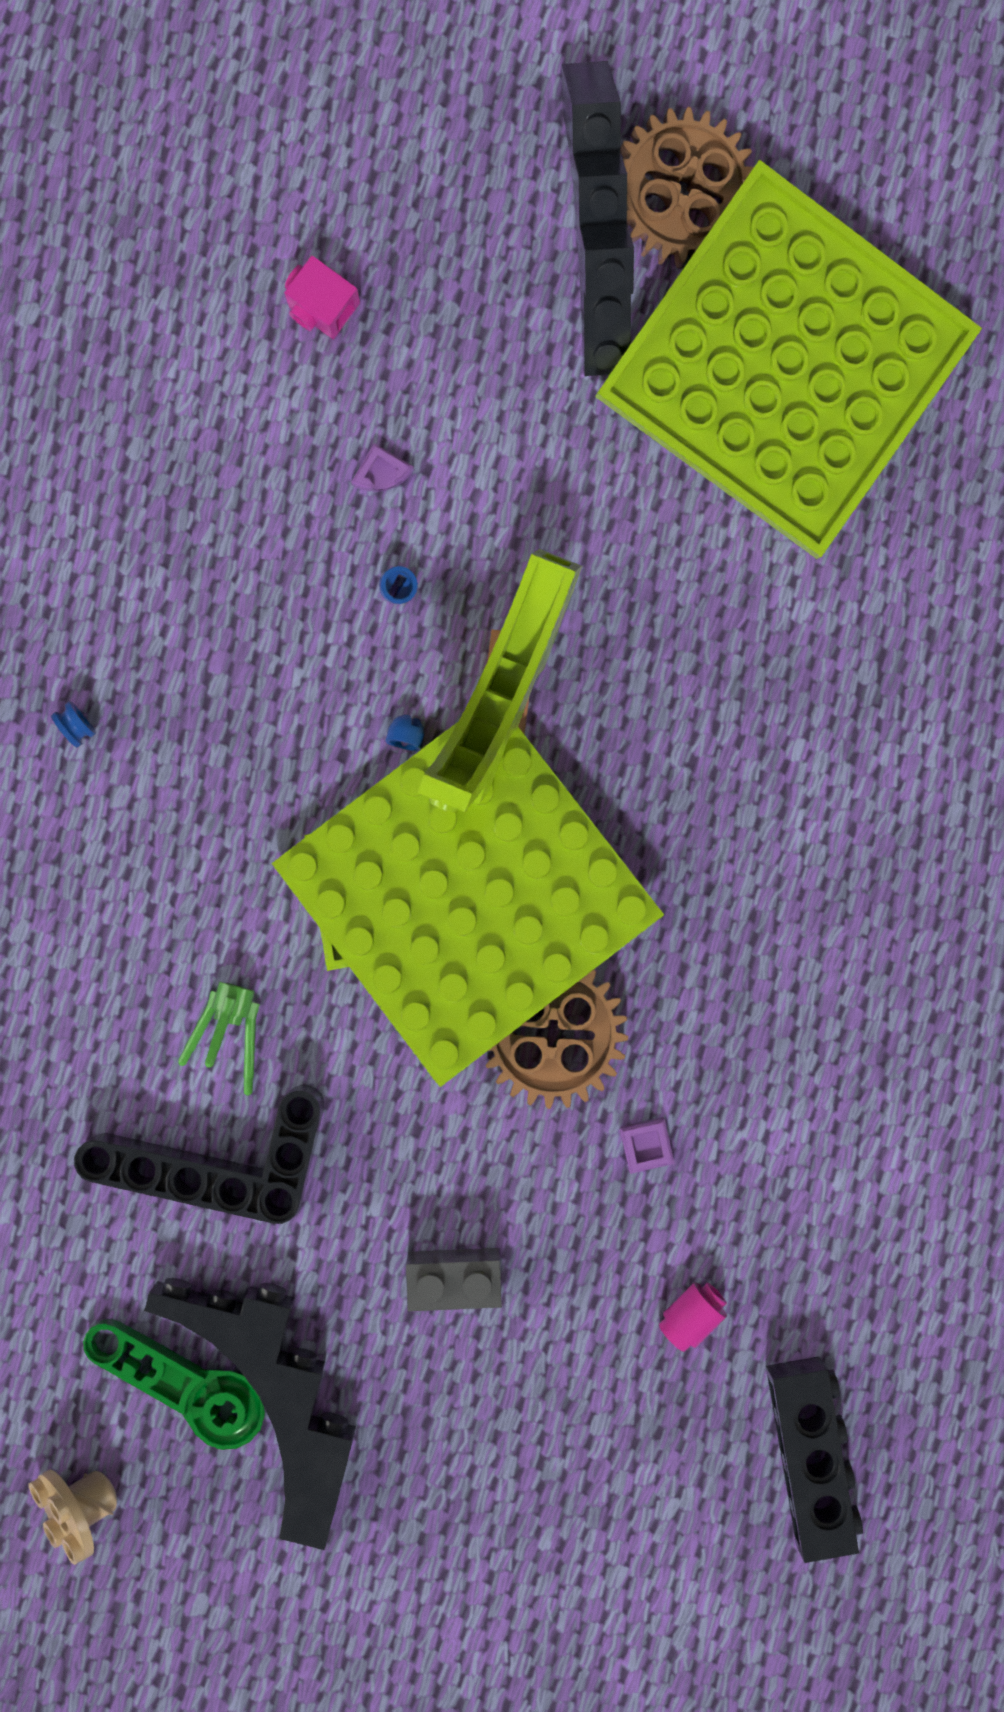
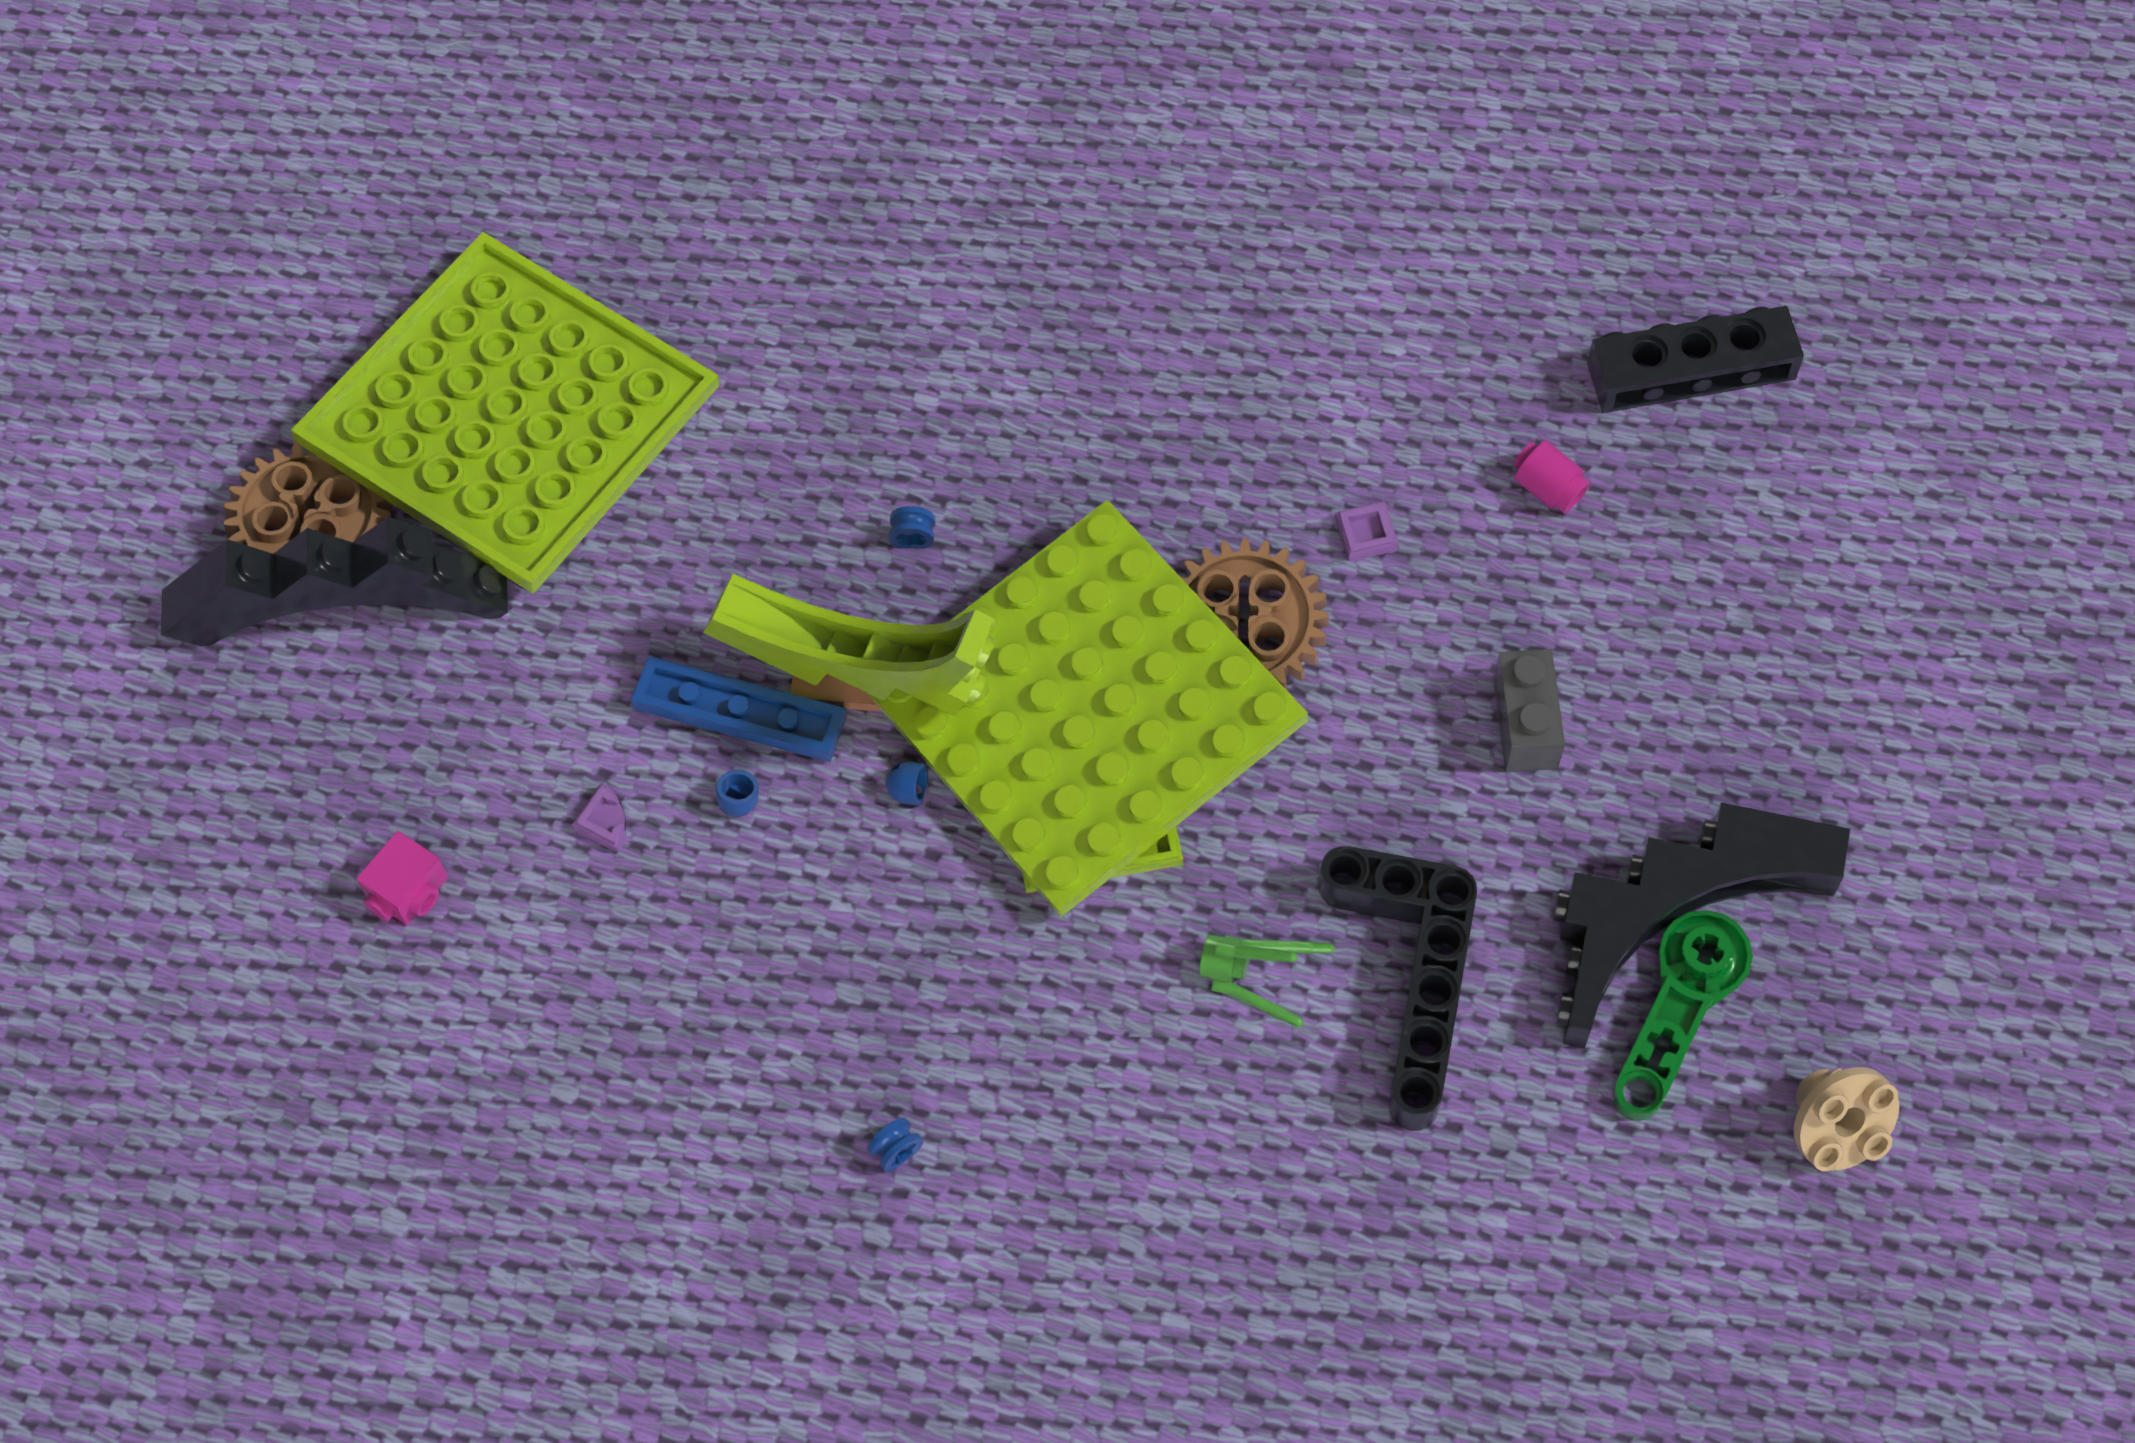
camera: 90 degrees left, 25 degrees down
none -> blue plate [631,656,847,762]
none -> blue bush [889,506,935,549]

